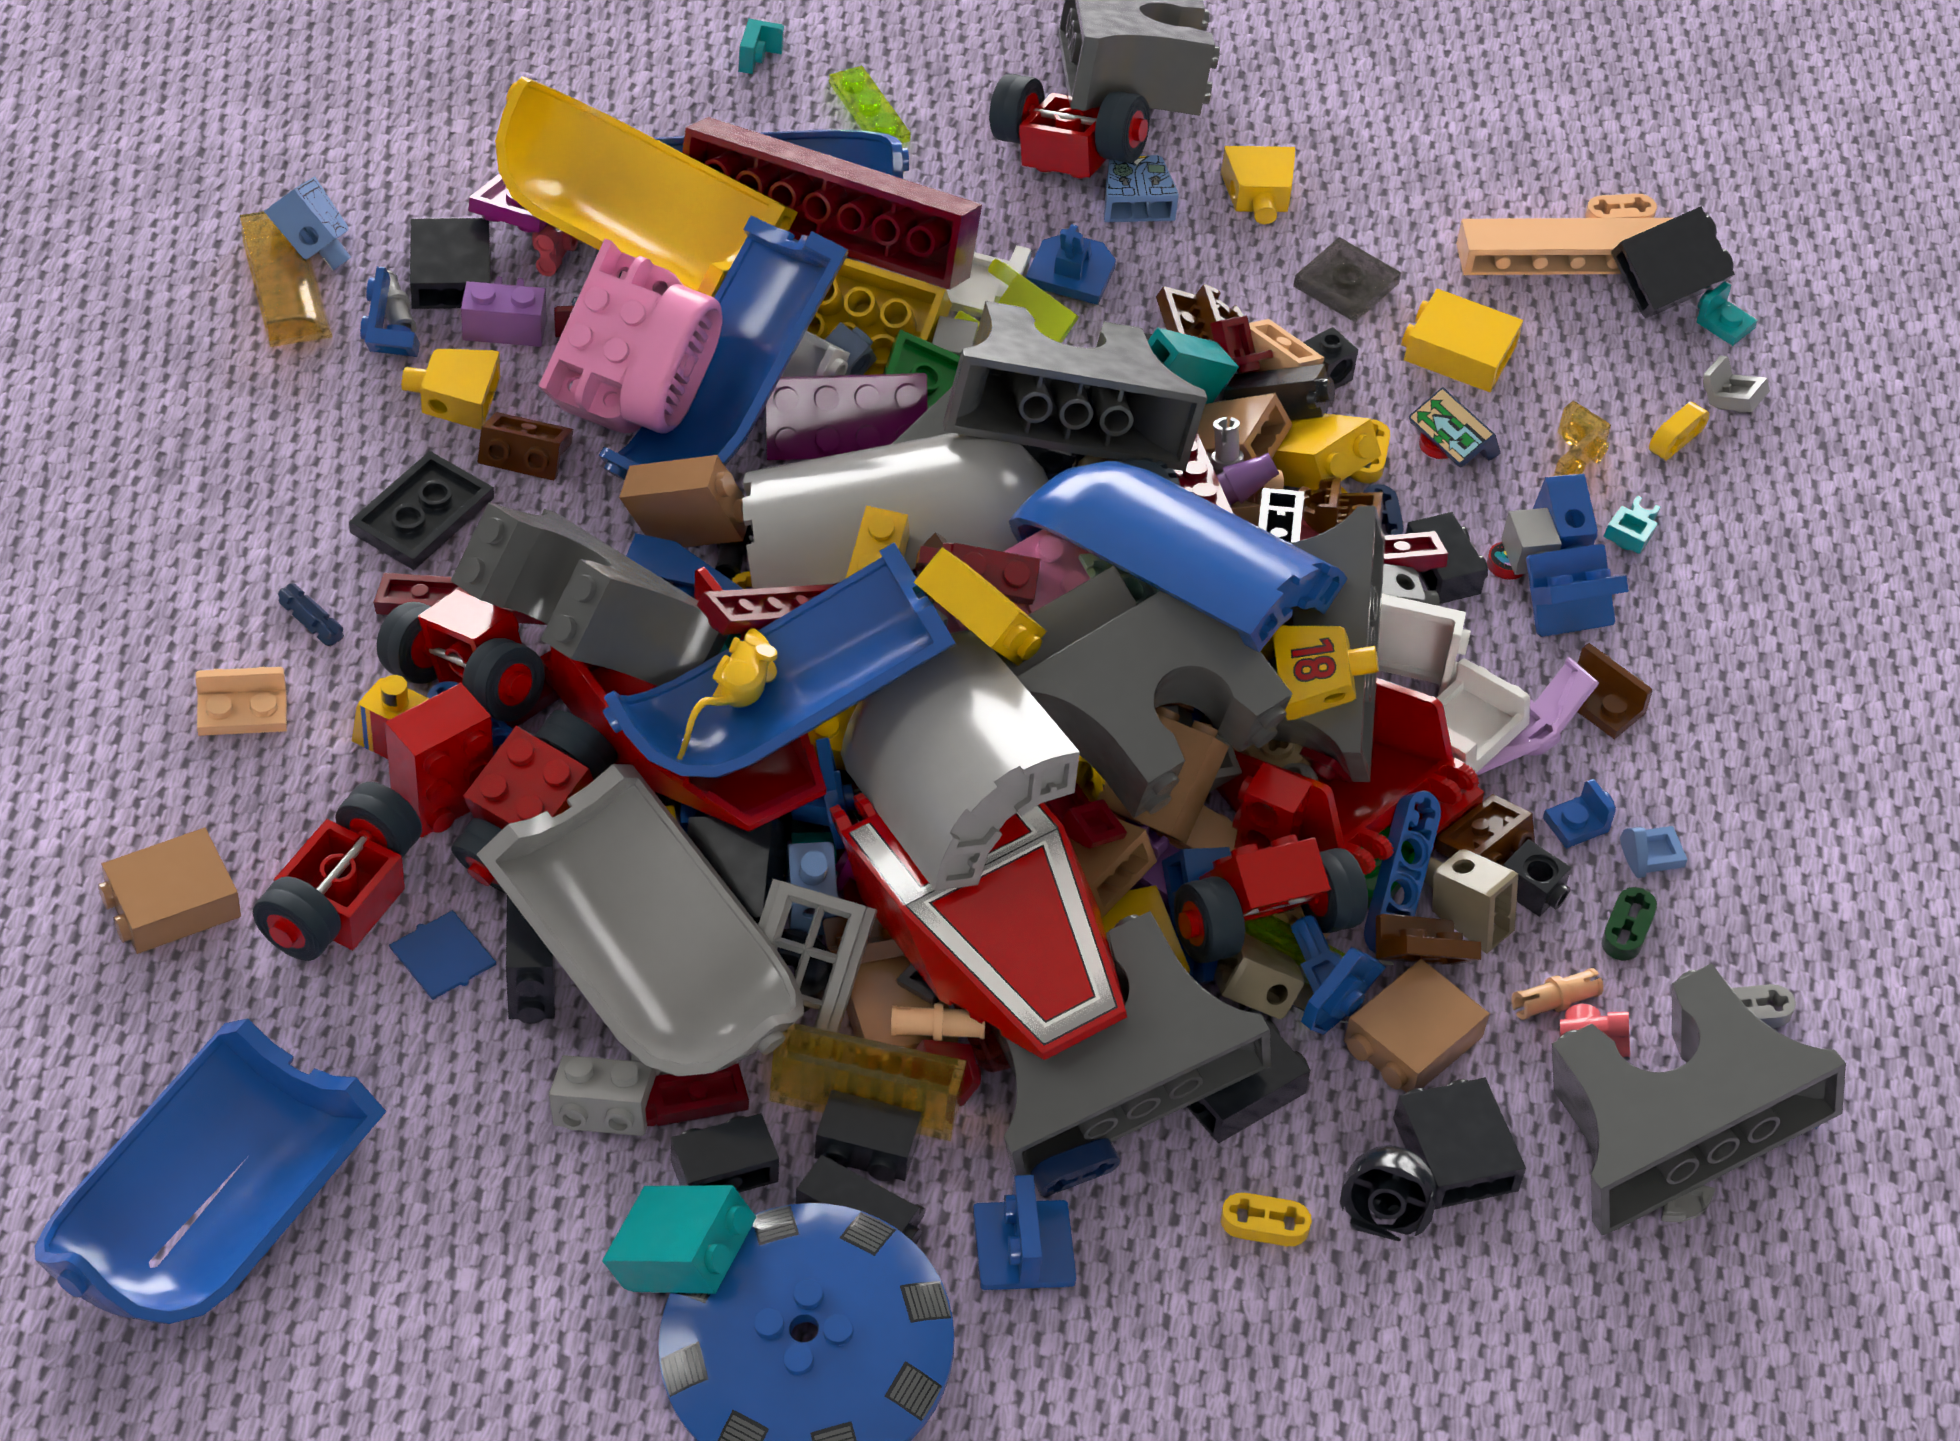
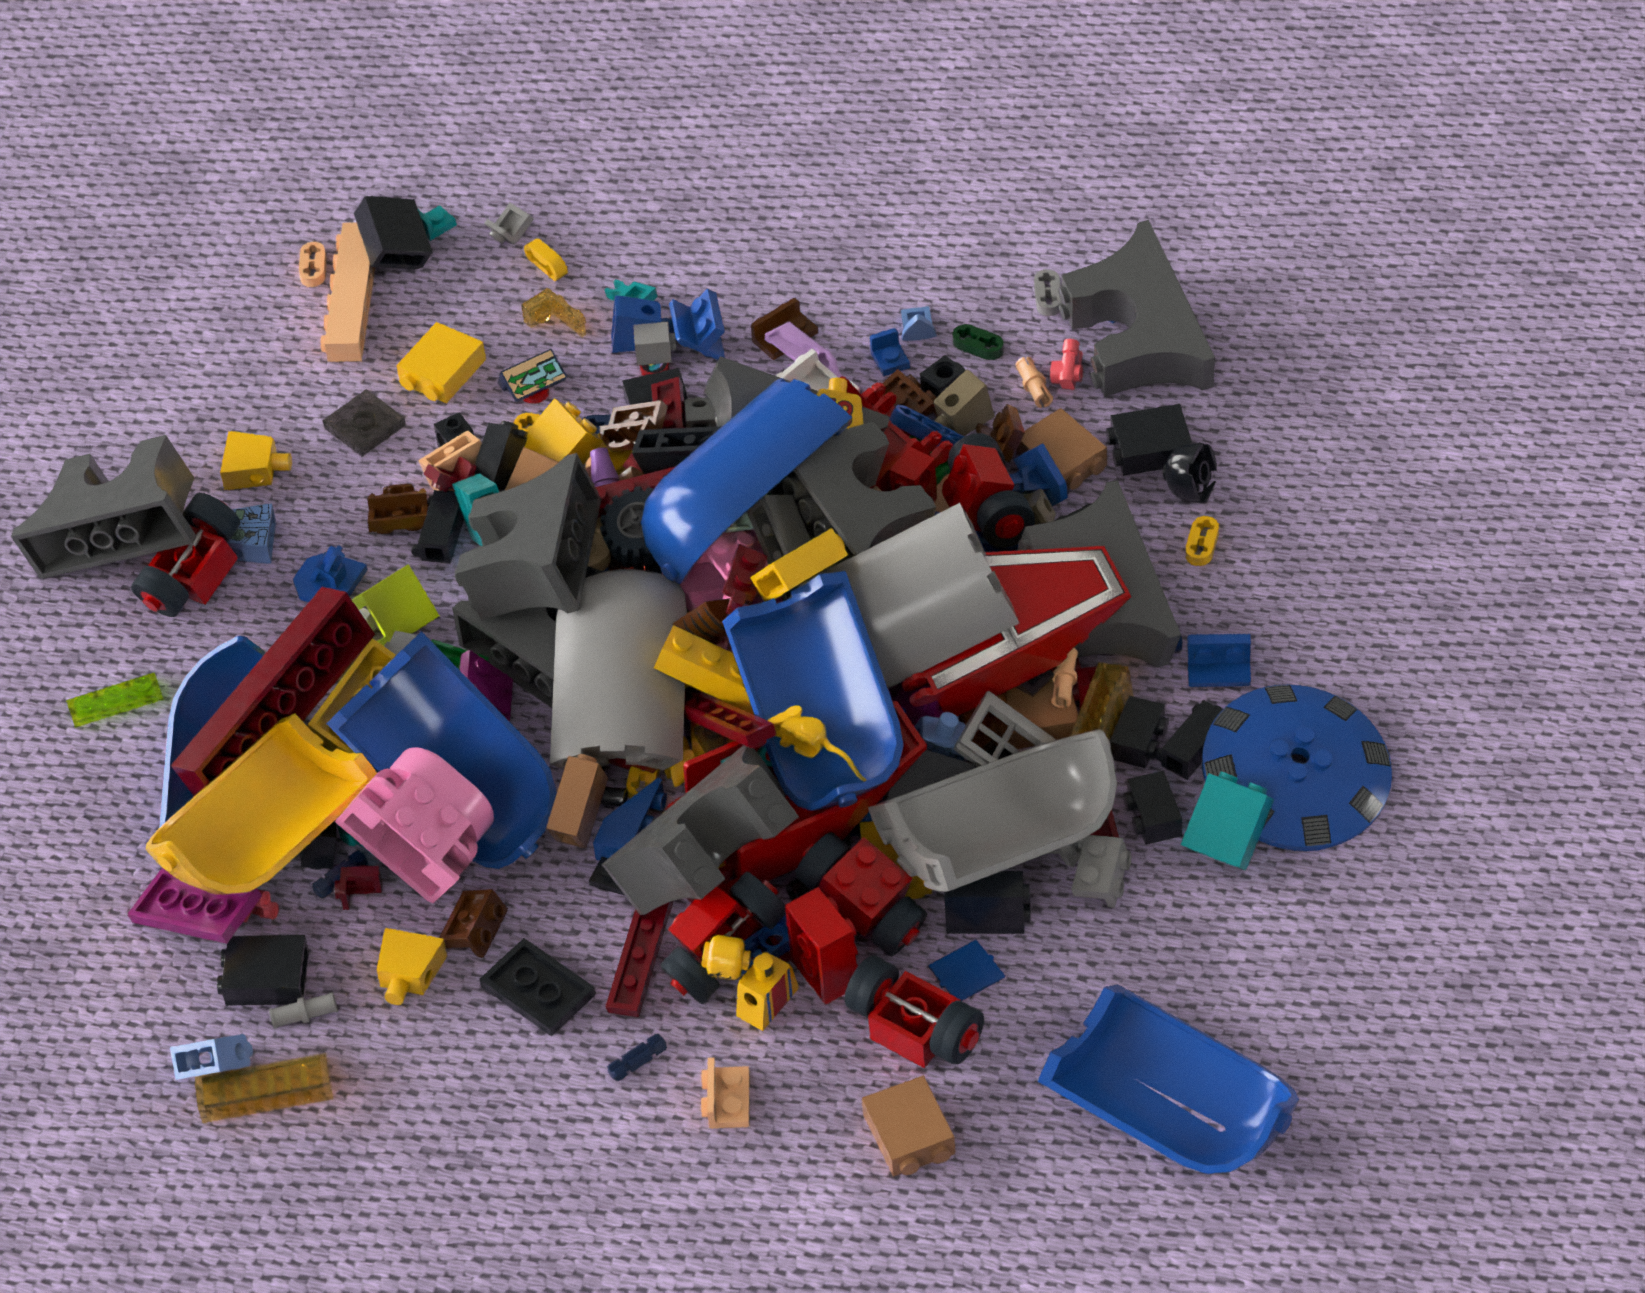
camera: 75 degrees left, 0 degrees up
blue bracket [360,266,420,357] -> none
medium lavender brick [461,276,547,347] -> none
teal bracket [738,18,784,74] -> none
none -> yellow head [702,935,751,980]

